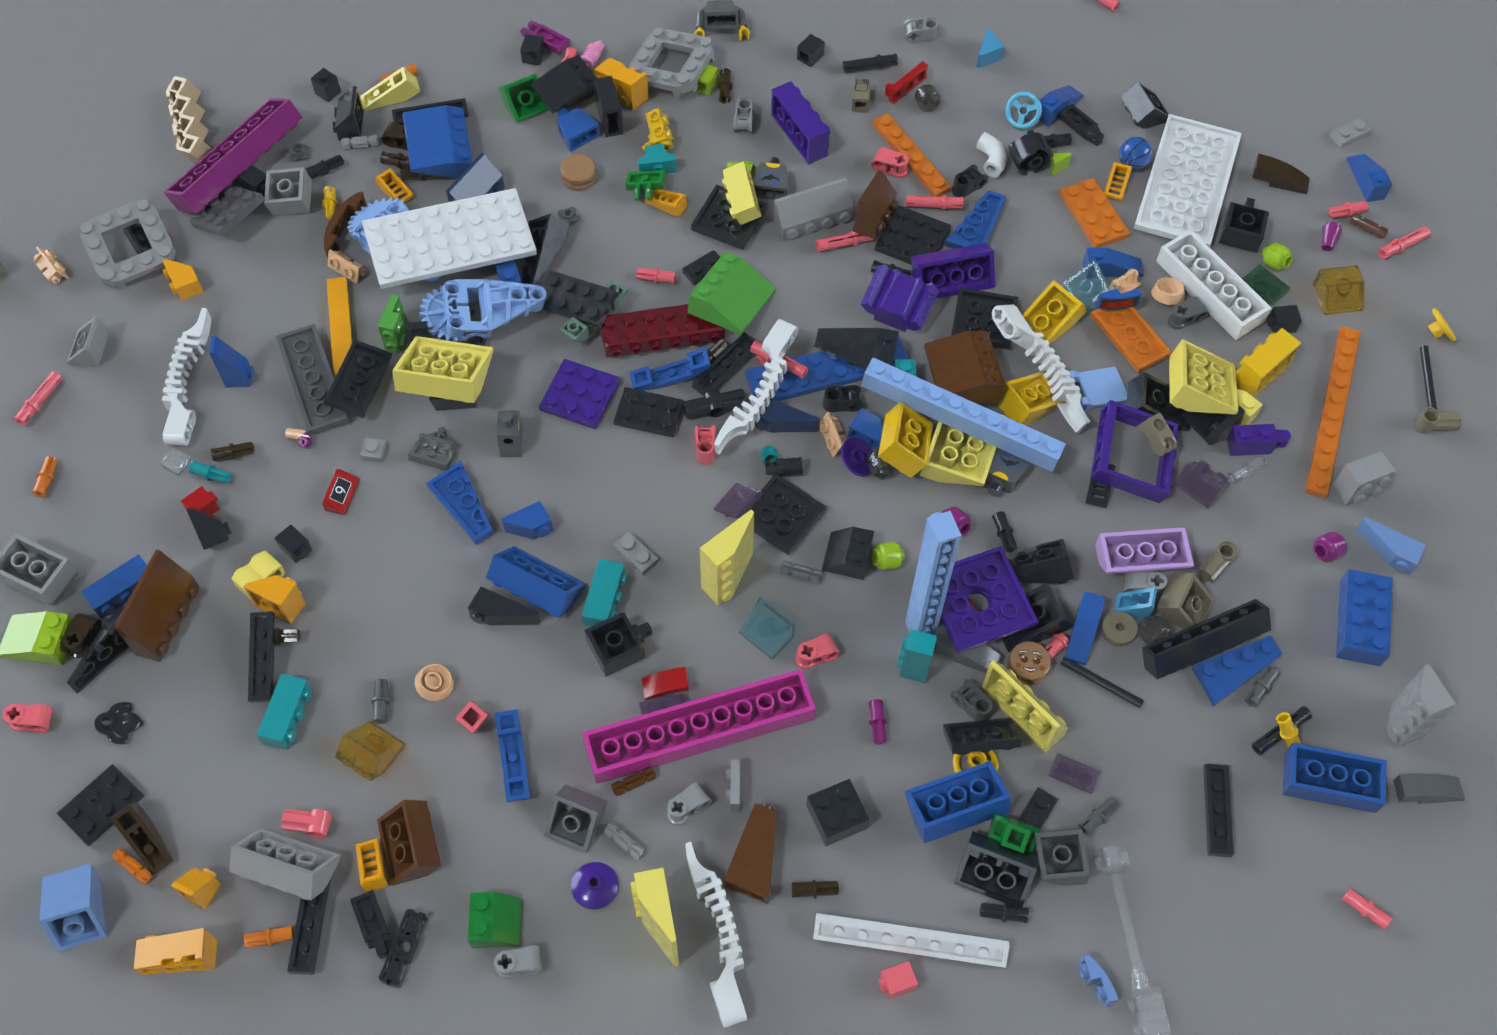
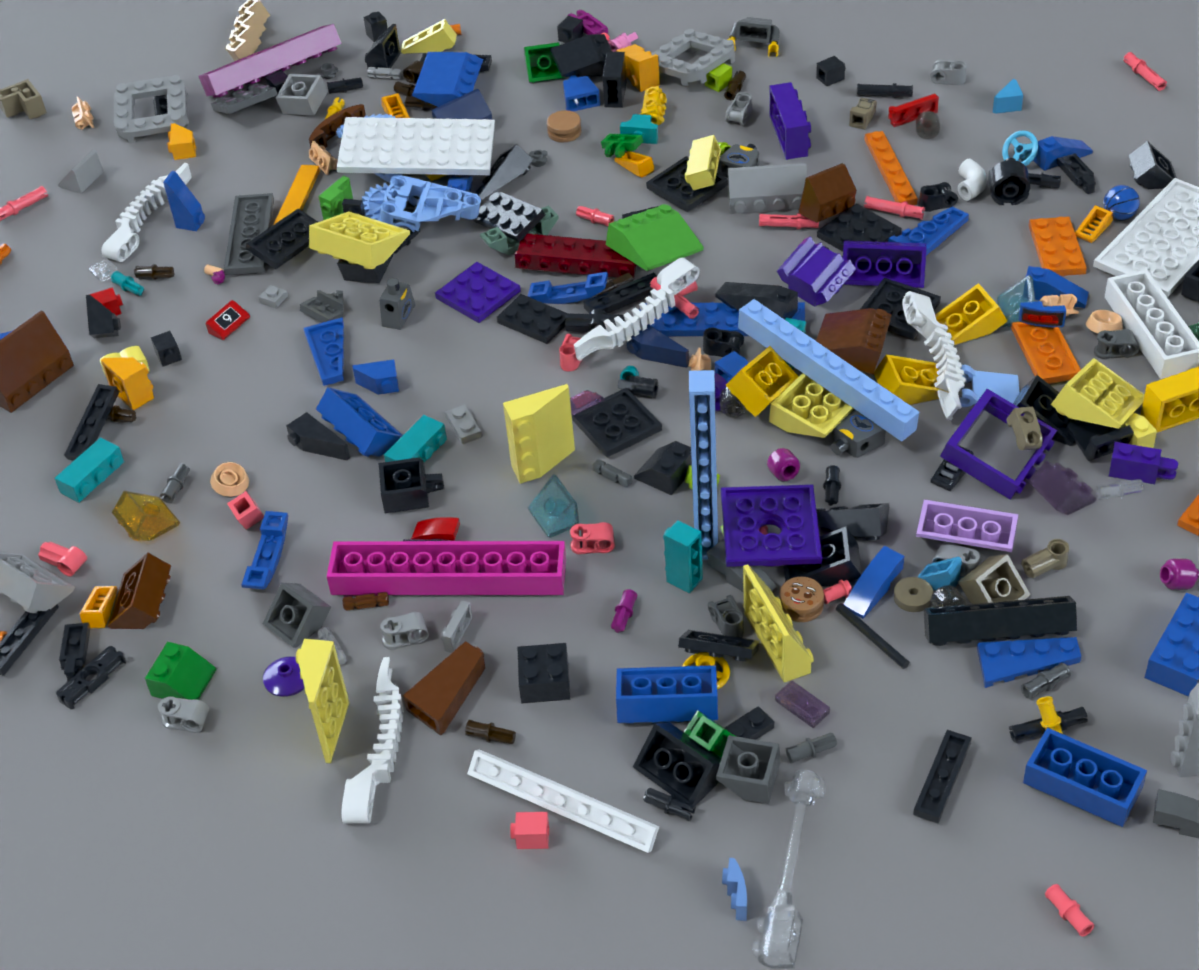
camera: 25 degrees right, 15 degrees down
coral piece [871,147,909,178] -> none
lime slope [1049,153,1072,176] -> none

